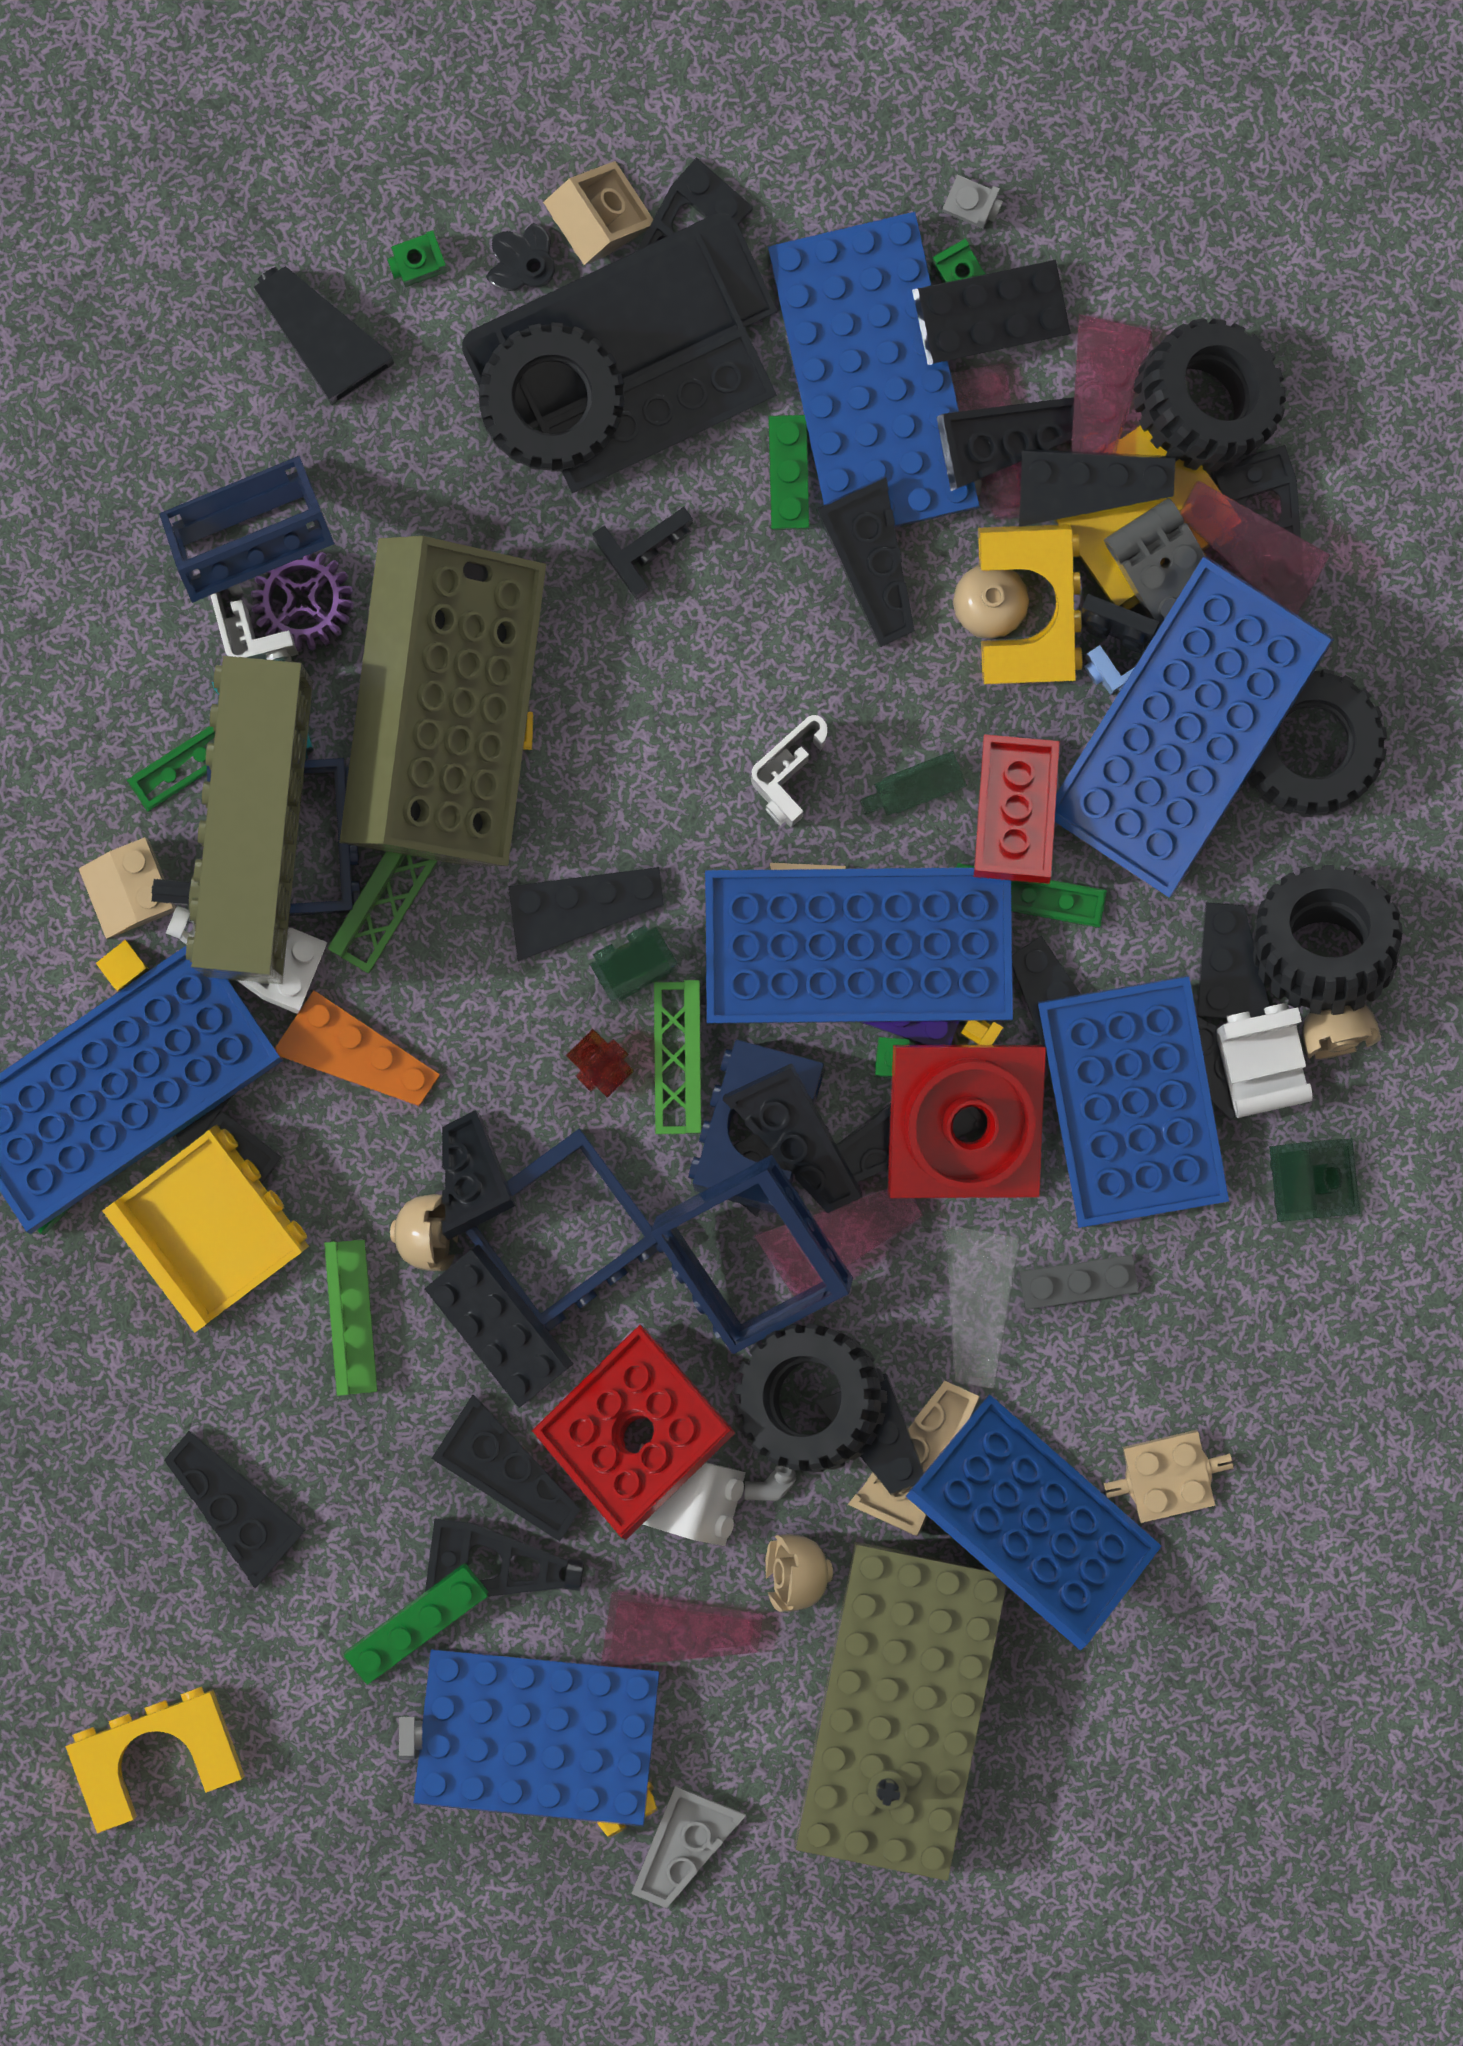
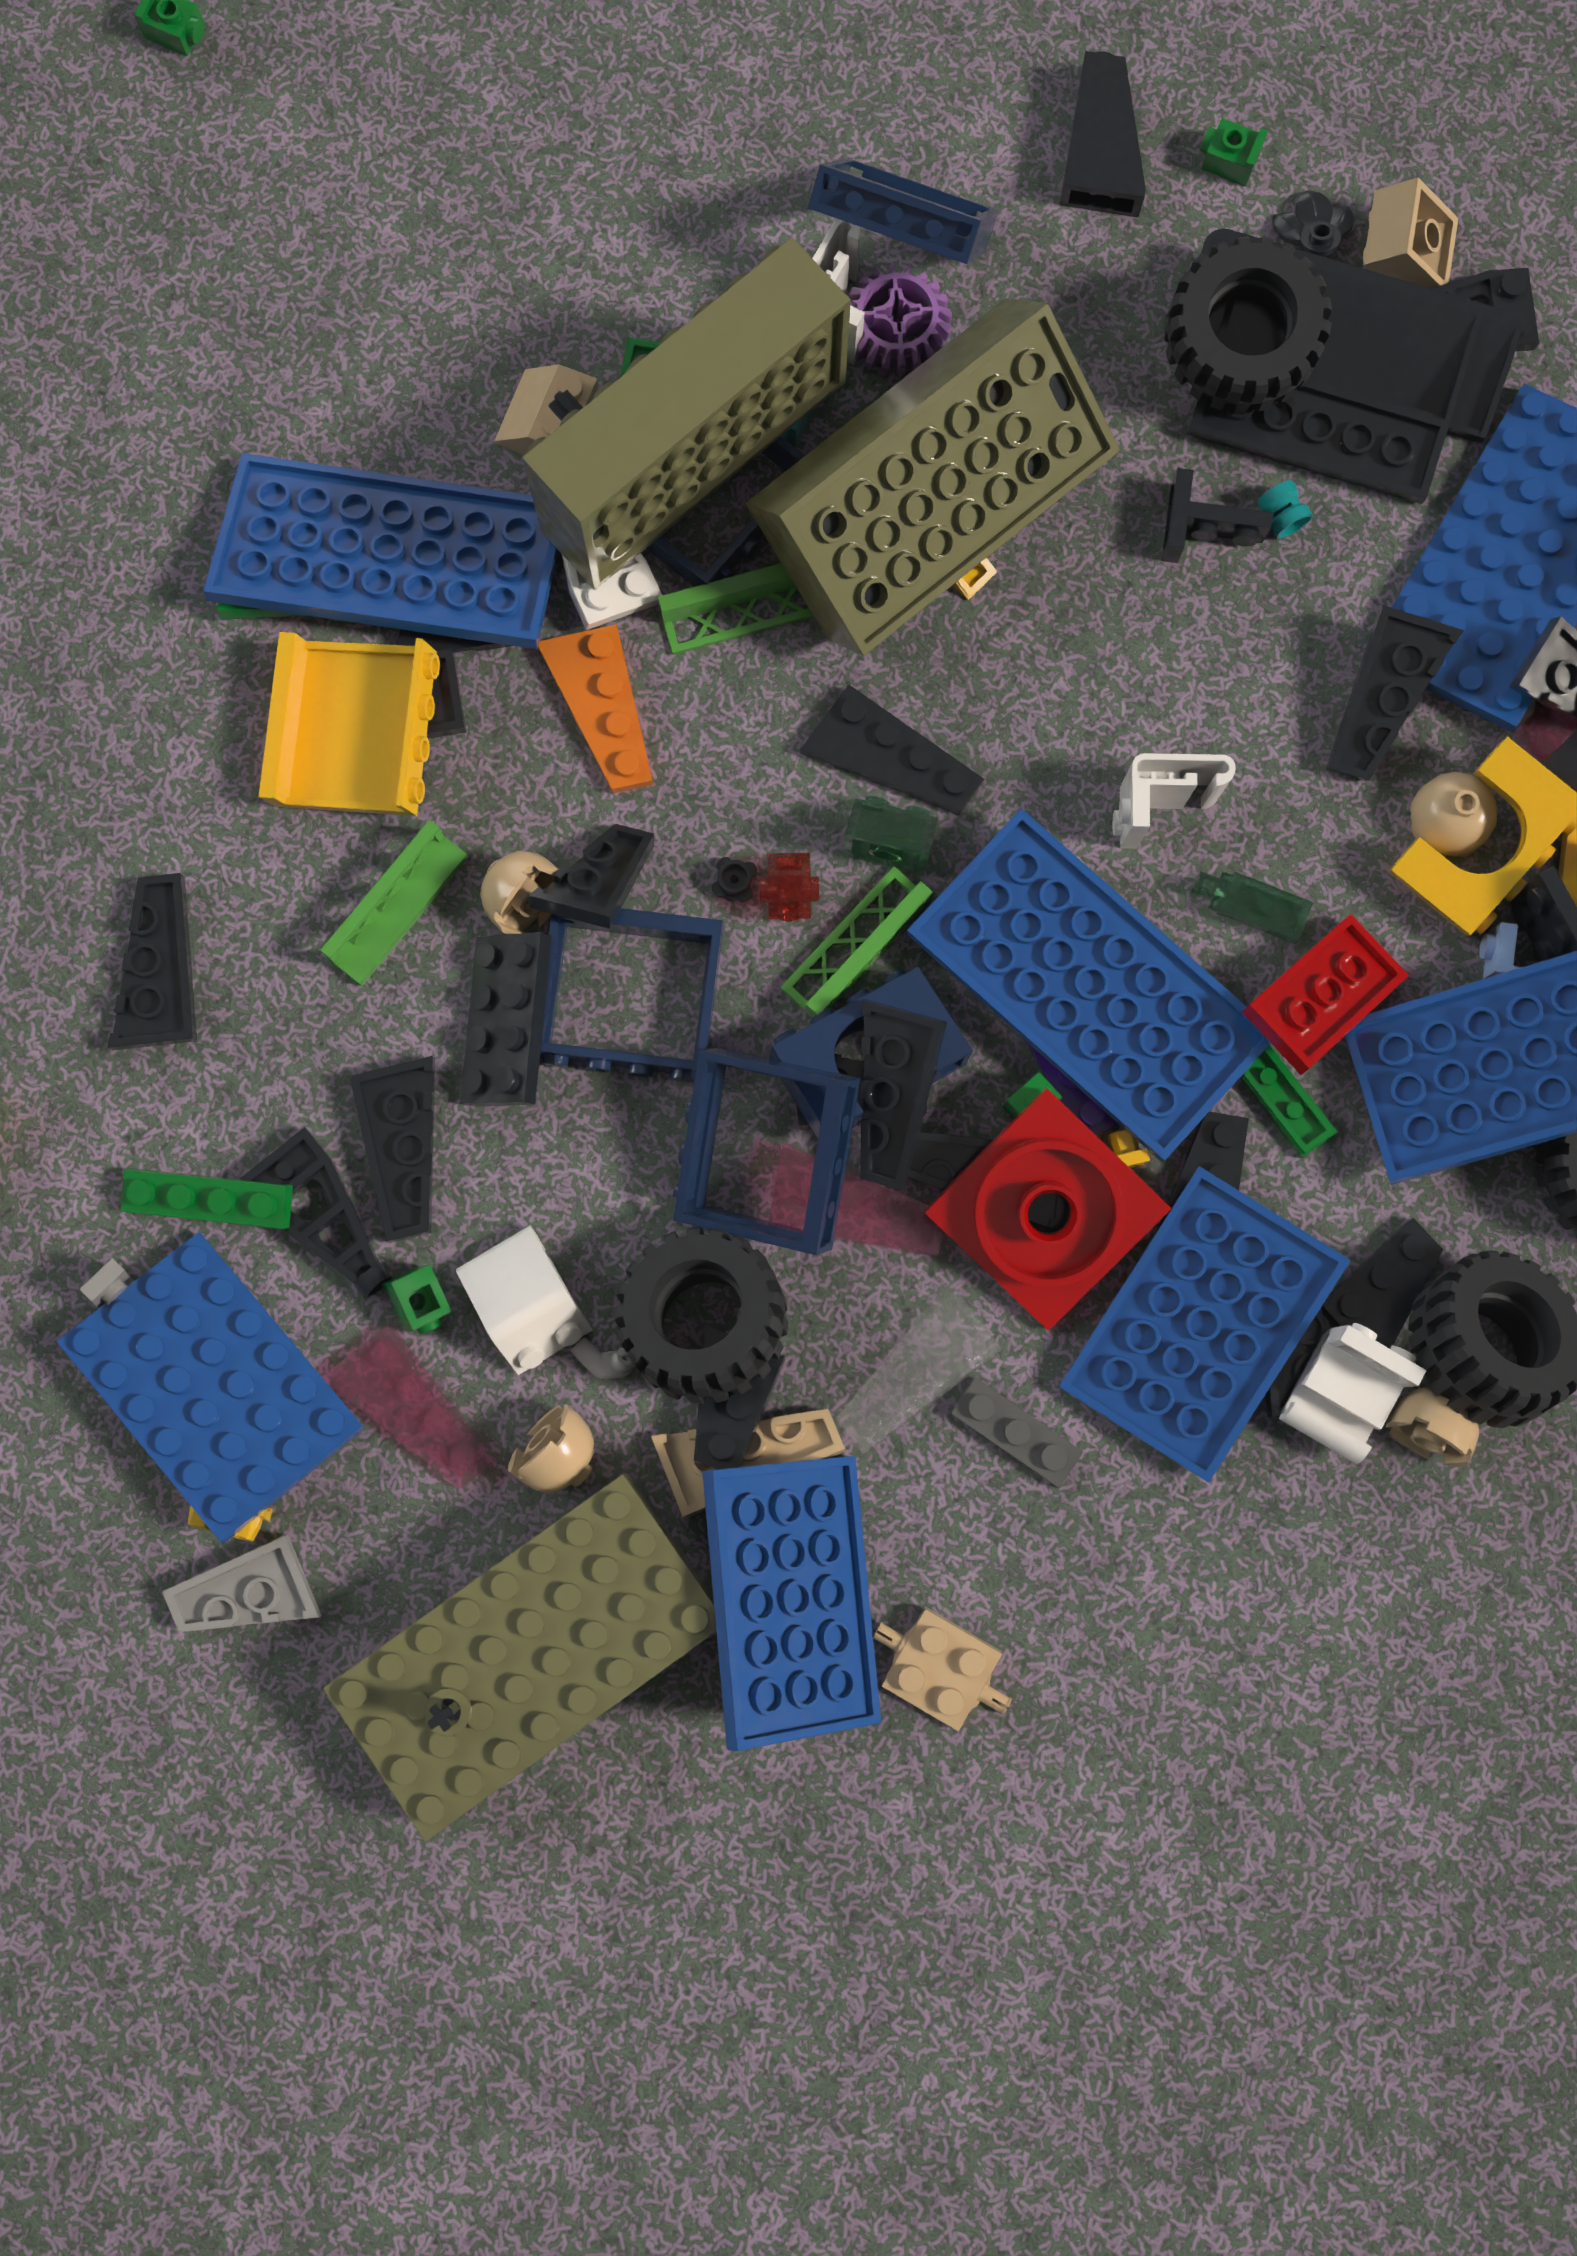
camera: 45 degrees right, 5 degrees down
yellow slope [96,940,149,992] -> none
red piece [532,1325,735,1540] -> none
green plate [768,415,809,530] -> none
clear green slope [1269,1138,1361,1222] -> none
none -> green brick [381,1264,452,1335]
none -> black plate [712,857,757,903]
none -> teal wheel [1257,480,1313,539]

